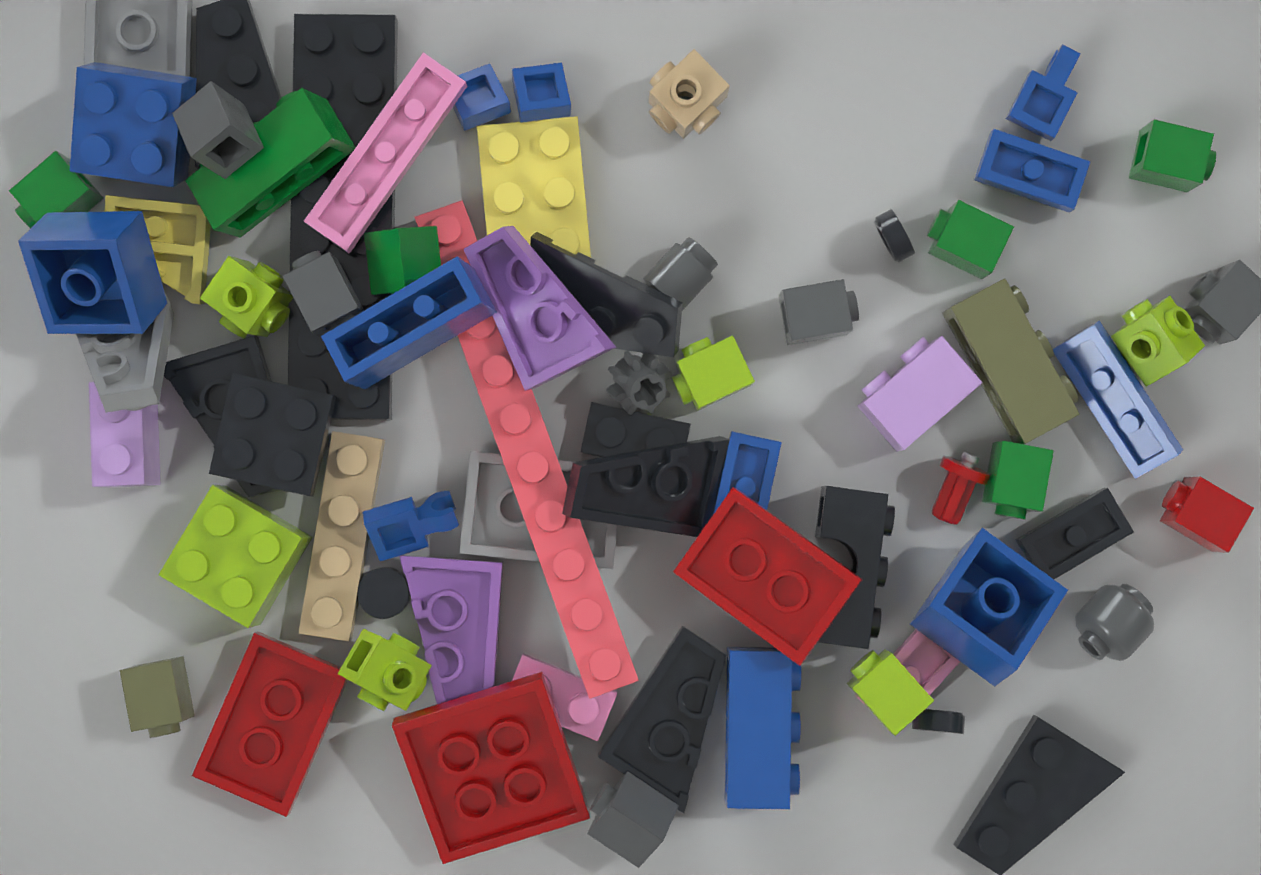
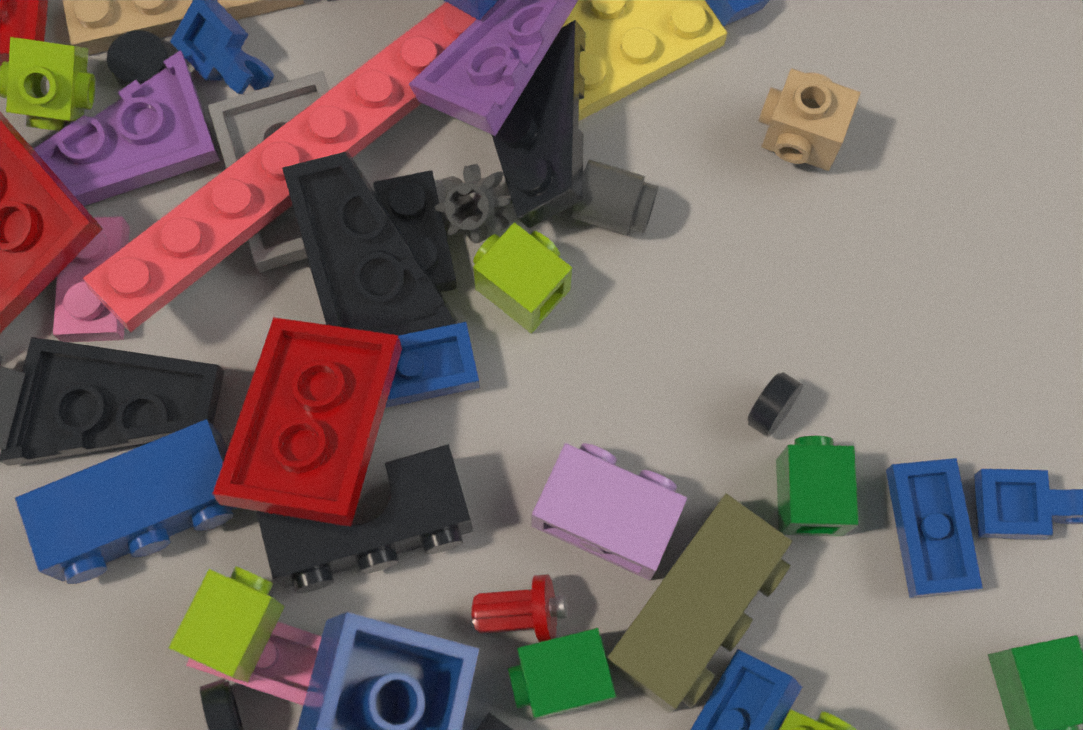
camera: 65 degrees right, 15 degrees down
dark grey brick [779,279,859,345] -> none

